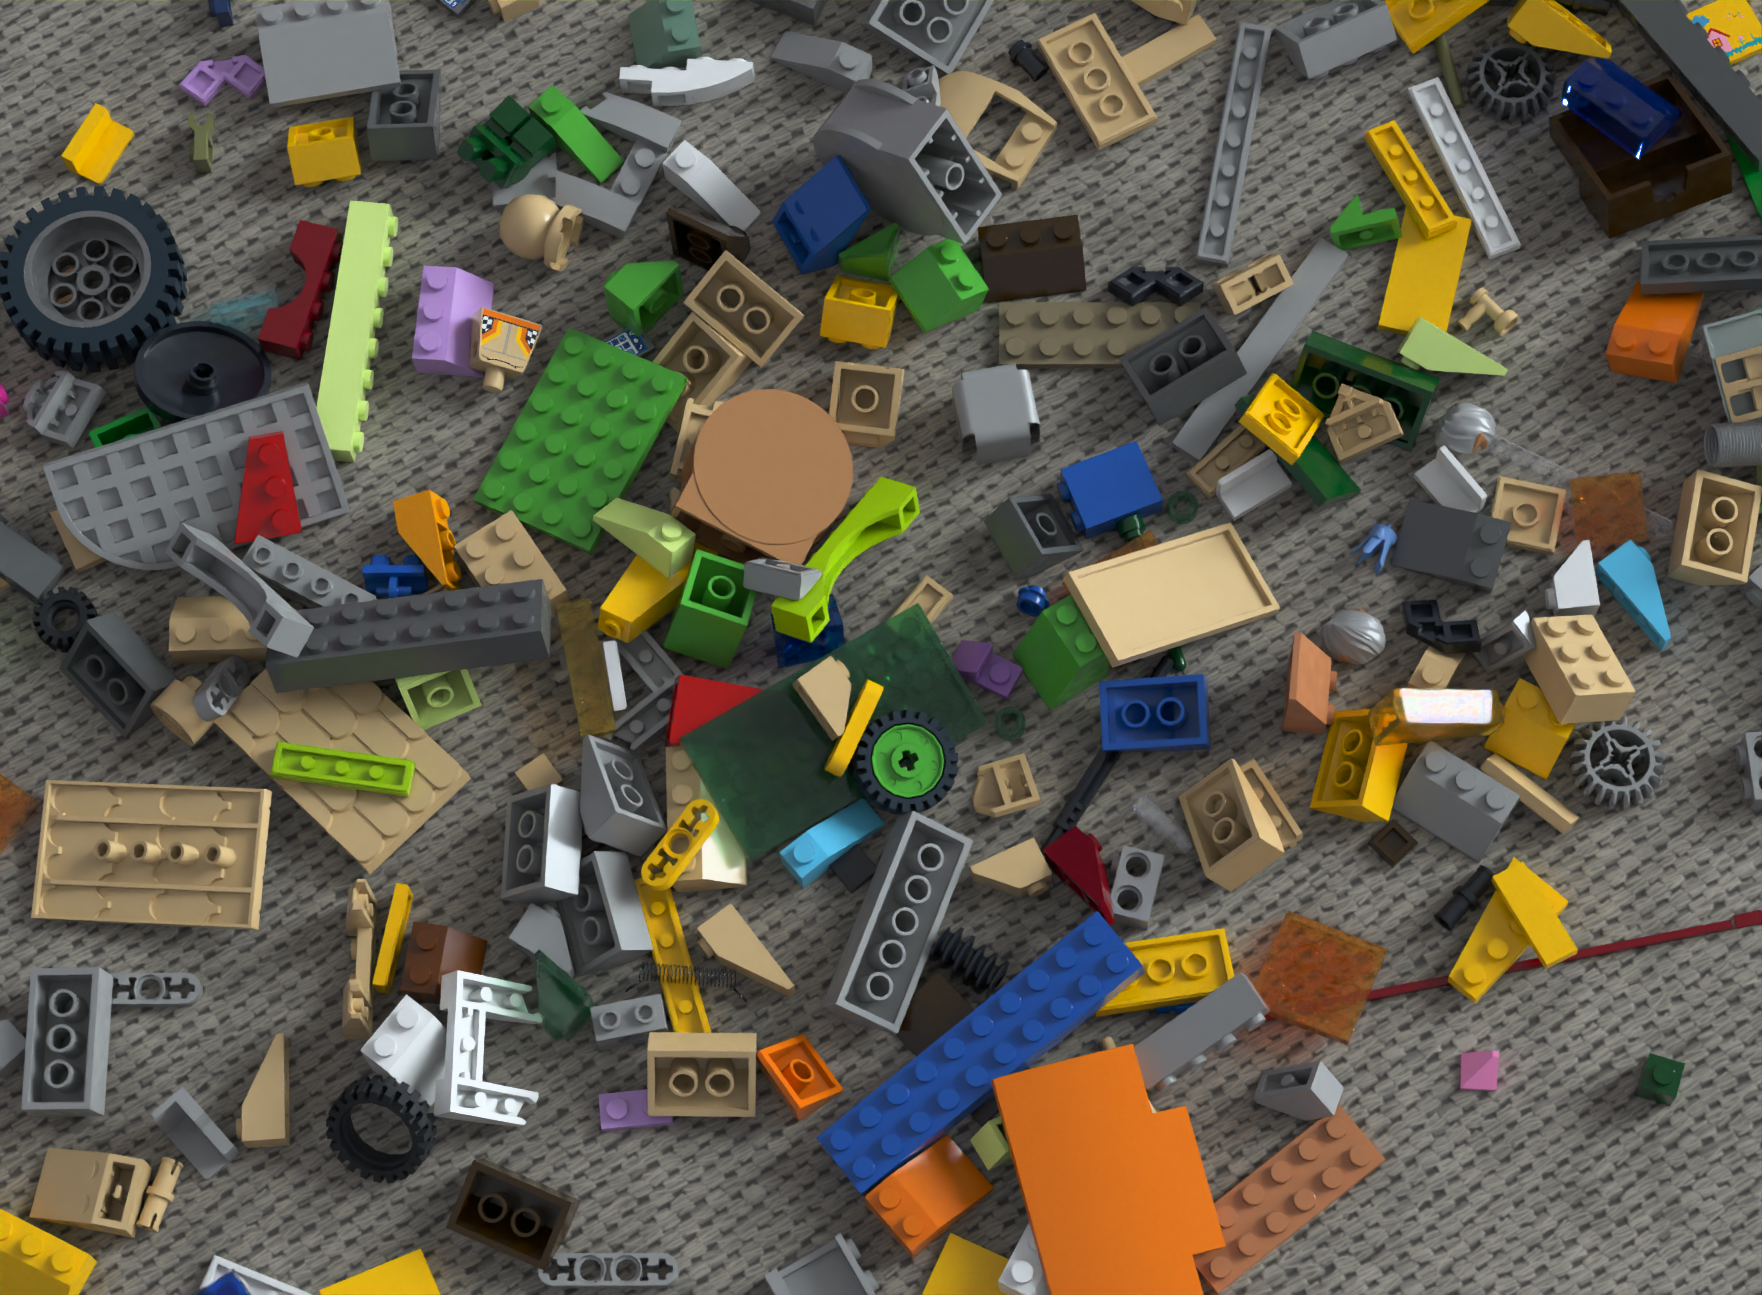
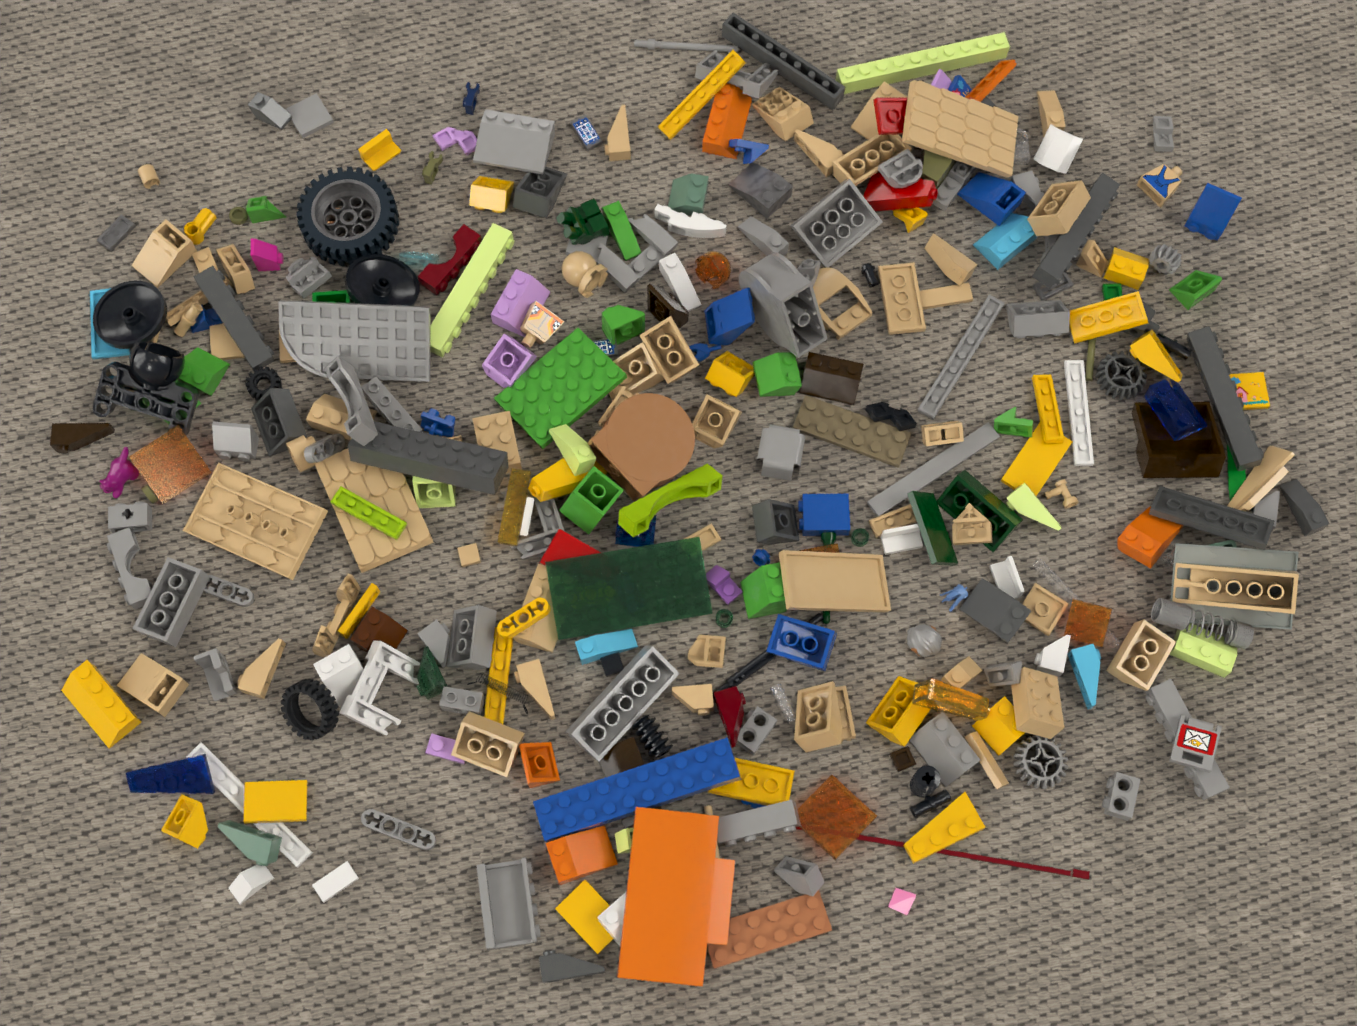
camera: 15 degrees right, 0 degrees up
tan pin [136,1157,184,1233] -> none
red wing [234,431,302,545] -> none
light orange slope [393,489,462,591] -> none
dark brown slope [446,1158,581,1270] -> none
light grey brick [501,784,583,906] -> none
light grey slope [579,734,667,856] -> none
light grey slope [743,557,822,600] -> none
tan slope [792,656,852,741] -> none
yellow beam [824,679,884,777] -> none
bright green slope [838,222,900,282] -> none
wheel [852,709,959,815] -> none
dark grey slope [1119,307,1247,426] -> none
yellow tile [1238,373,1325,466] -> none
nougat slope [1282,632,1337,735] -> none
black tile [1402,600,1481,654] -> none
light grey hair [1435,403,1496,453] -> none
yellow tile [1491,861,1578,969] -> none
dark green brick [1635,1053,1685,1106] -> none
none -> light grey slope [212,421,259,461]
none -> lavender slope [482,334,537,388]
none -> blue hand [689,343,722,363]
none -> clear orange cylinder [695,251,731,289]
none -> black piece [910,765,940,798]

